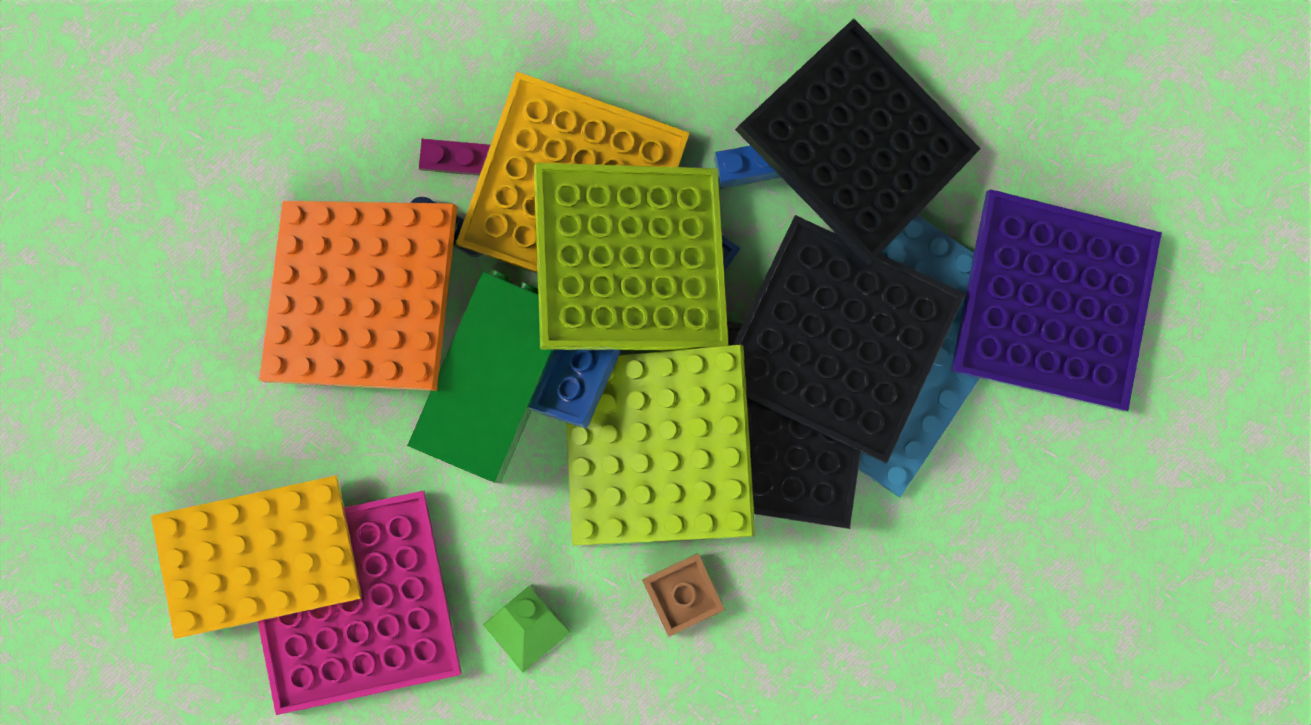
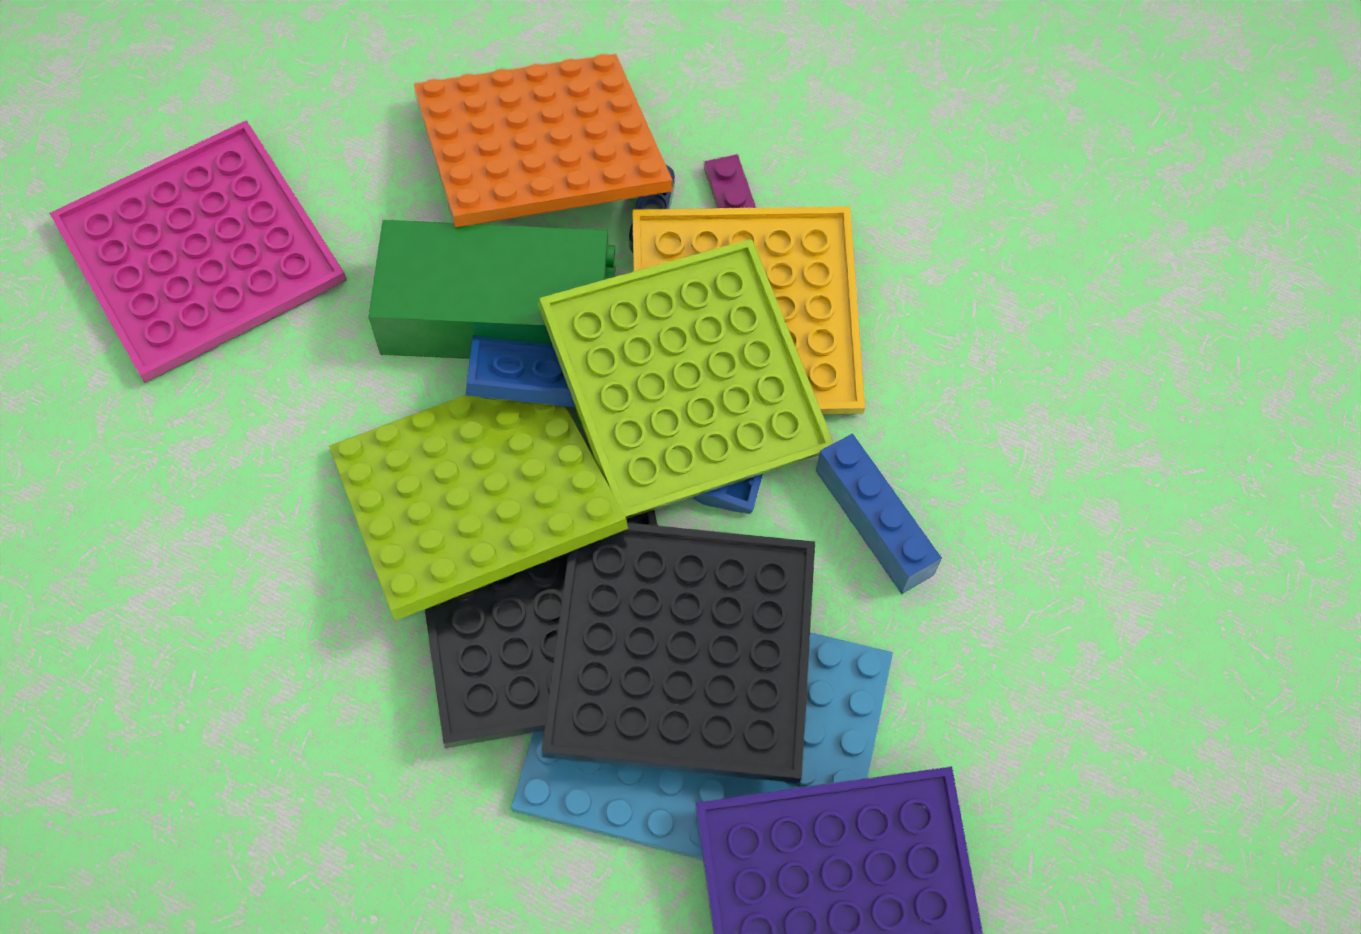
camera: 70 degrees right, 20 degrees down
yellow plate [151,475,362,639] -> none
bright green slope [483,584,570,673] -> none
medium nougat plate [642,553,725,637] -> none
black plate [735,18,981,265] -> none

